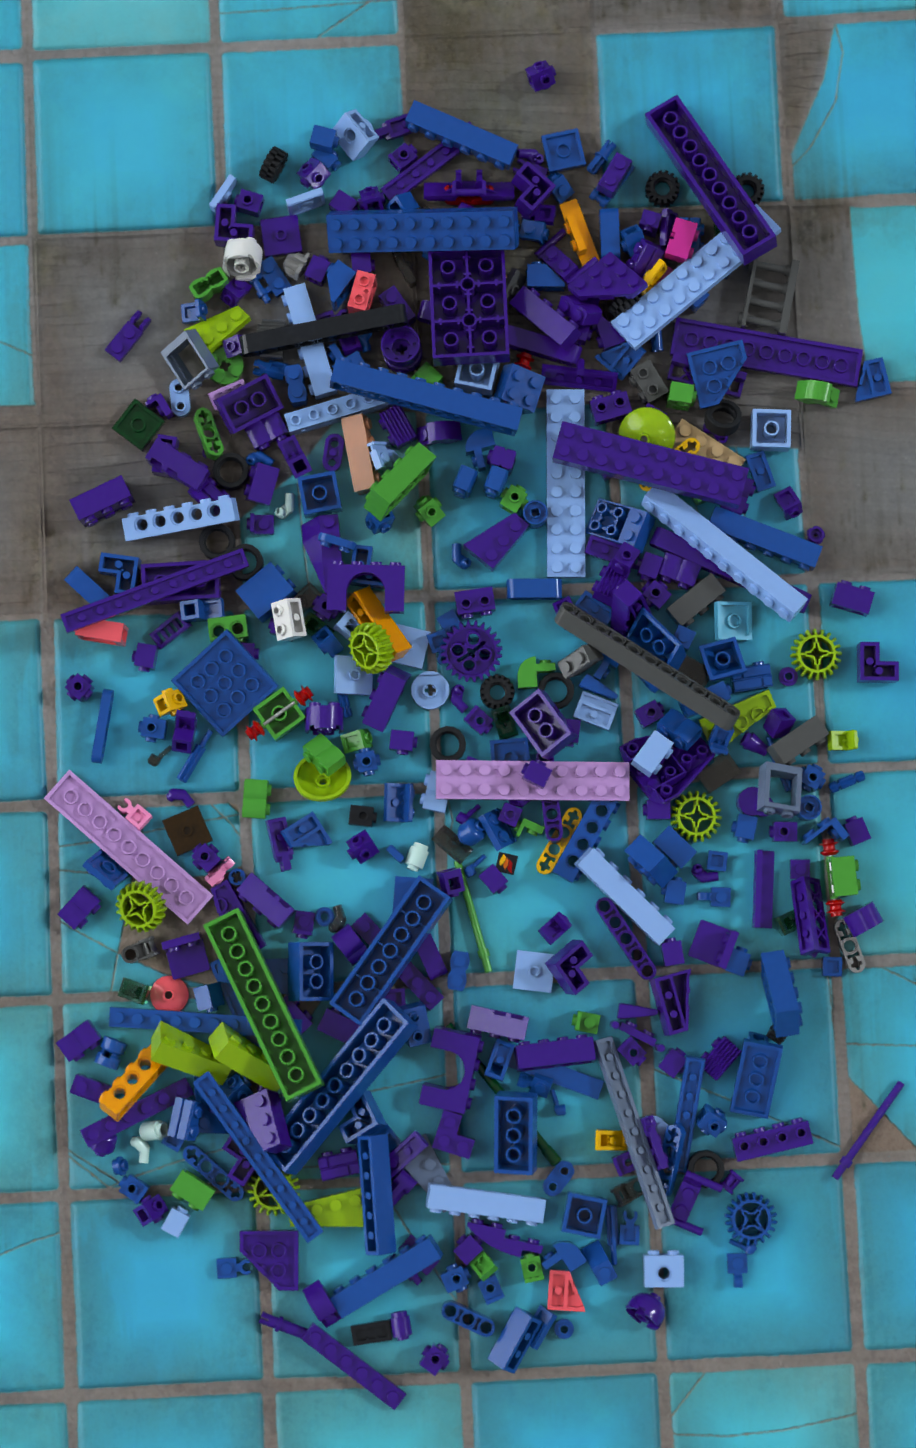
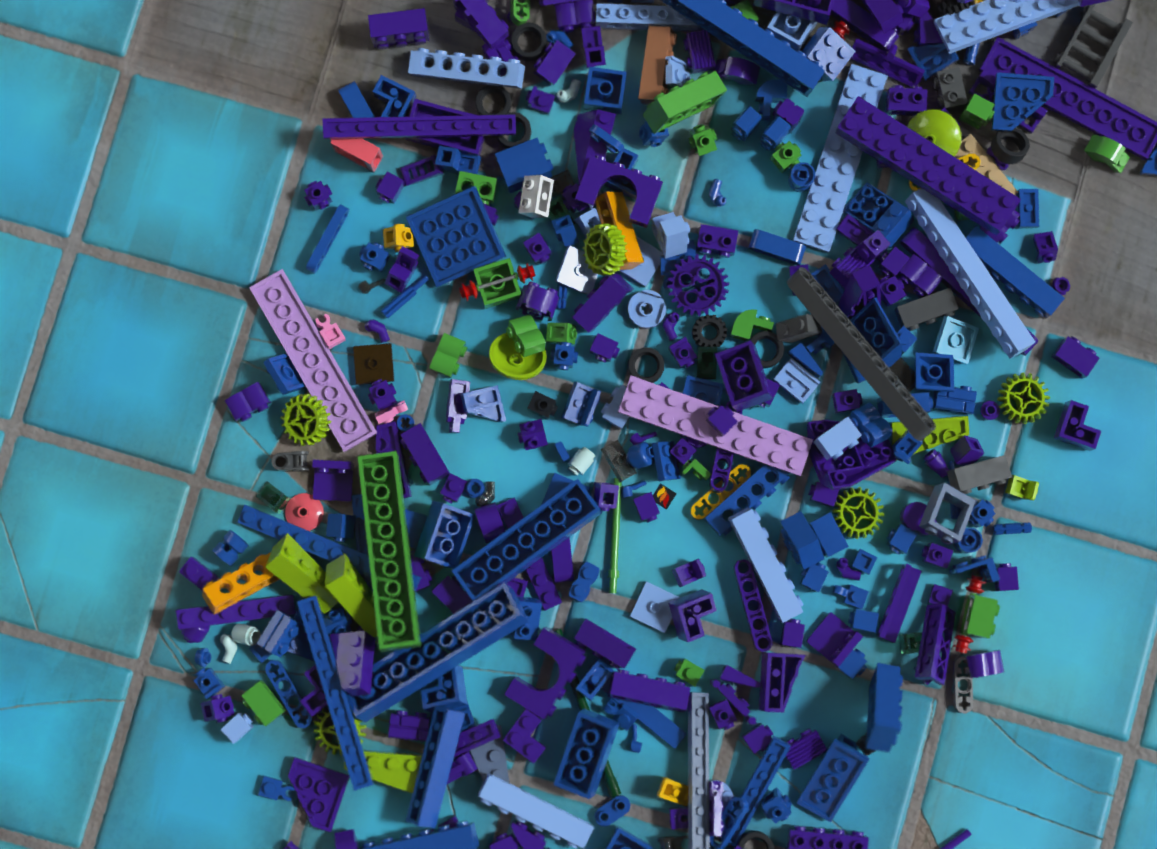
camera: 15 degrees right, 0 degrees up
dark purple brick [56,1019,102,1062] -> none
dark purple plate [322,434,344,472] -> none
dark purple wedge [463,513,529,572] -> none
clear smoke brick [696,753,741,794] -> none
light blue brick [750,409,791,452] -> none
blue tile [822,957,842,977] -> none
none -> dark purple brick [523,233,552,265]
none -> light blue brick [652,212,690,259]
none -> blue brick [848,609,879,633]

